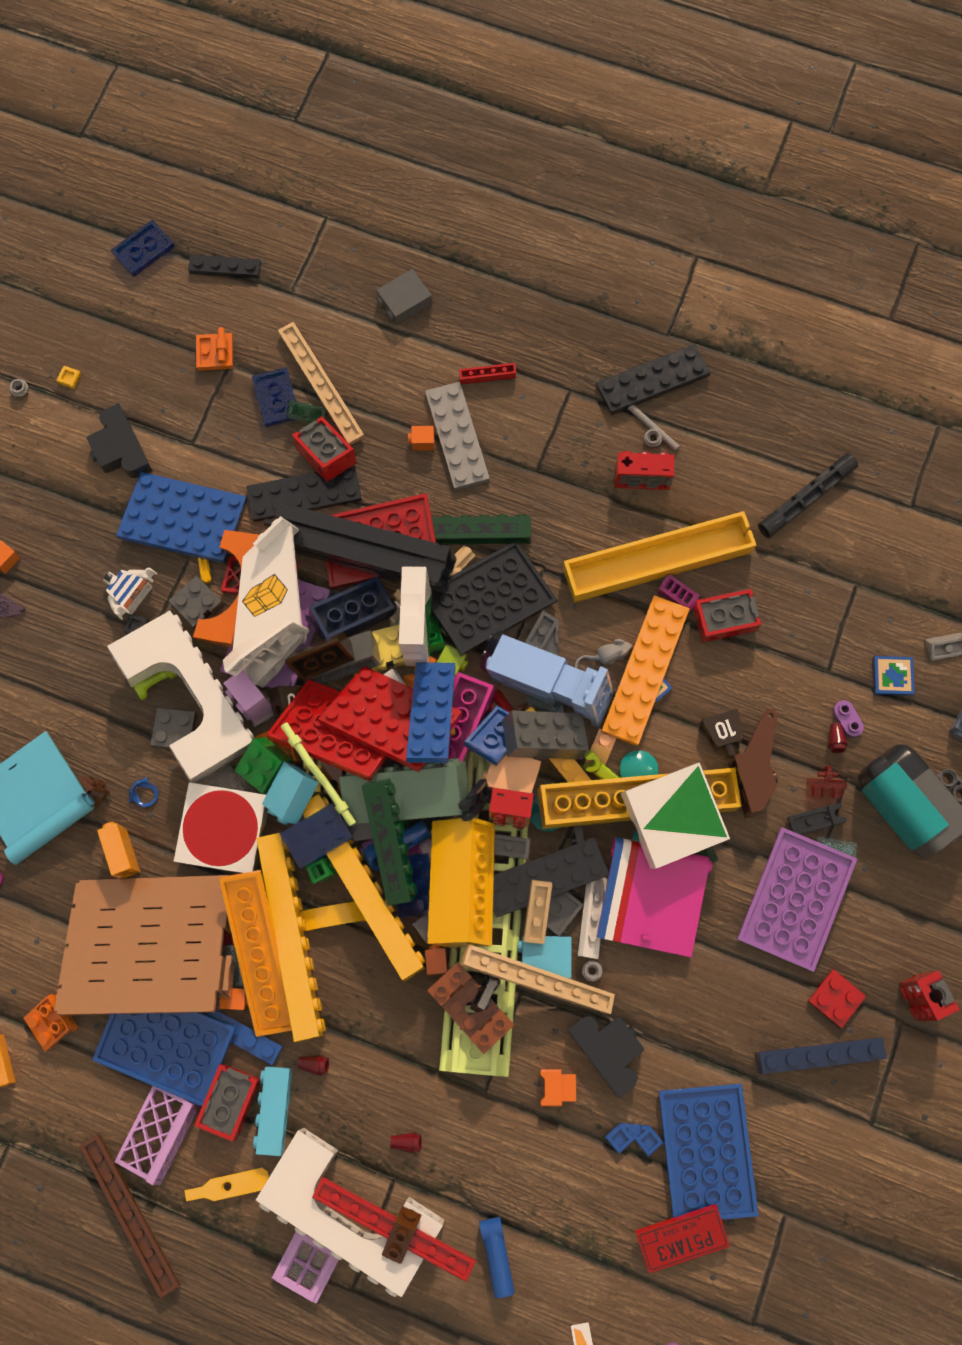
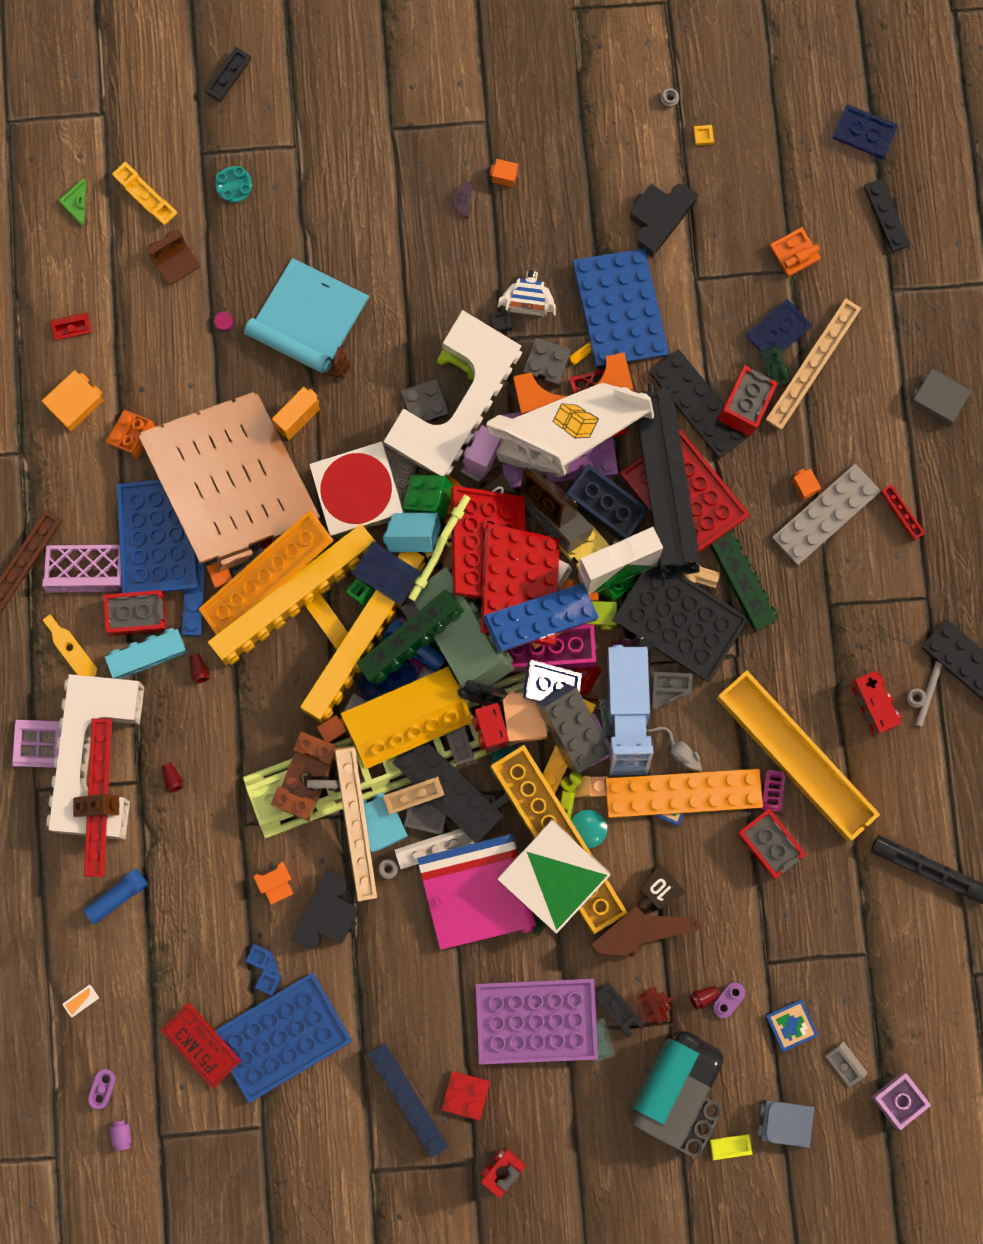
camera: 60 degrees right, 5 degrees up
blue piece [128,777,159,807] -> none

